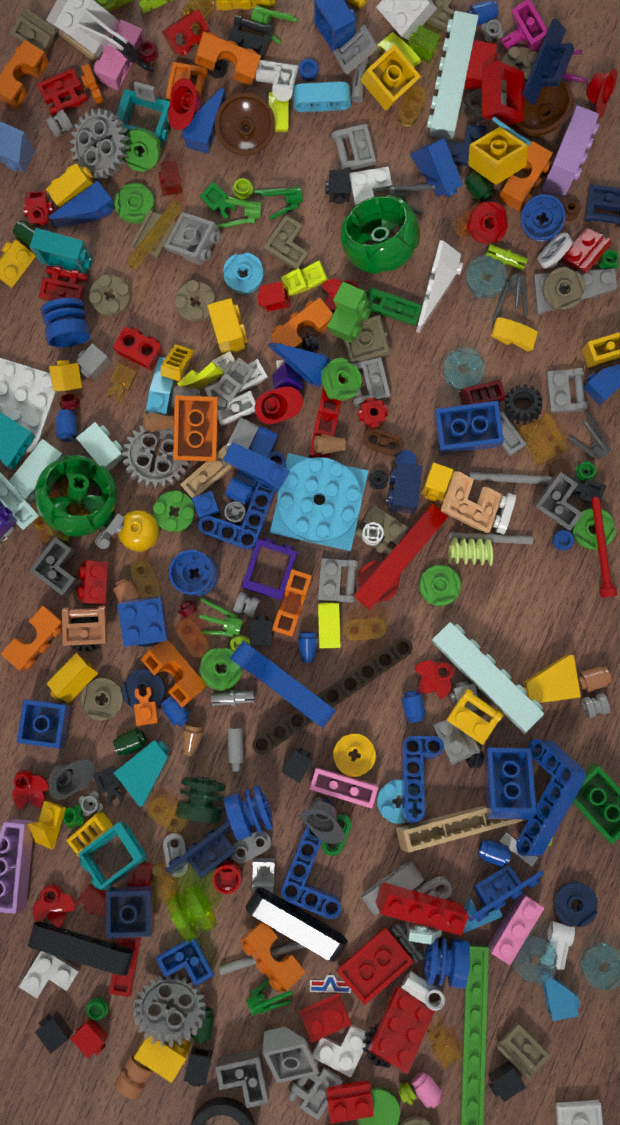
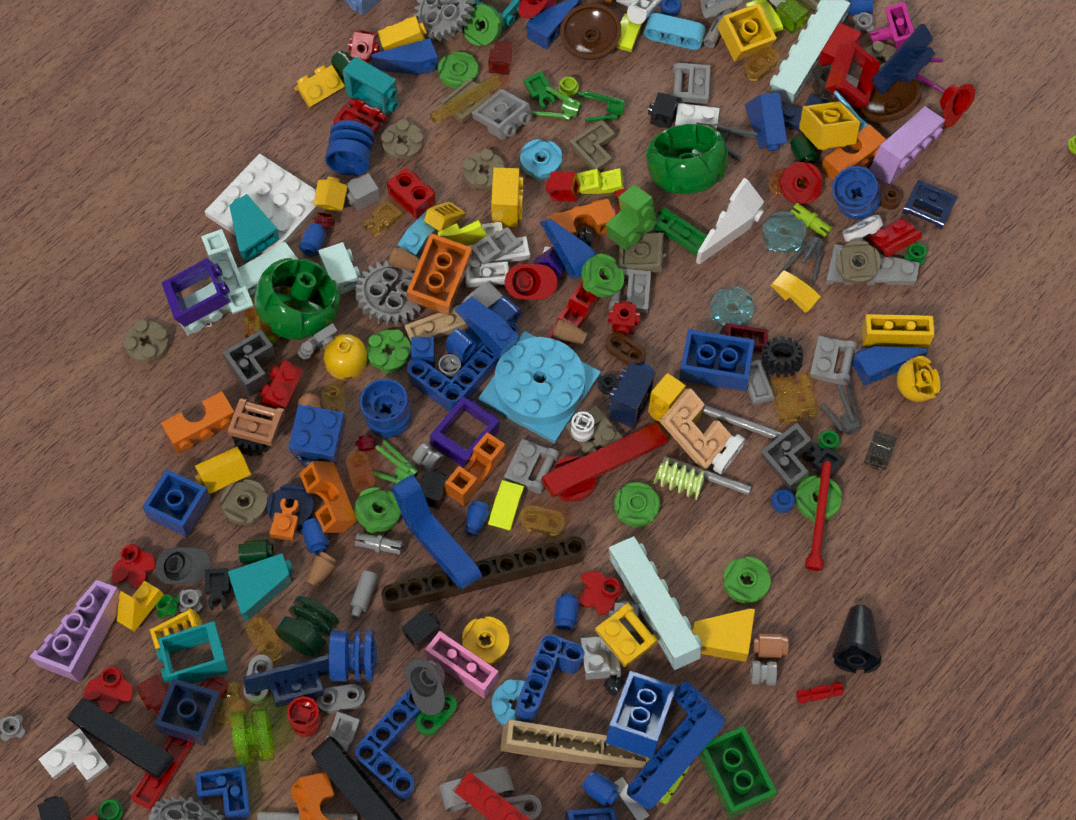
camera: 15 degrees right, 20 degrees down
none -> bright green plate [723,557,771,605]

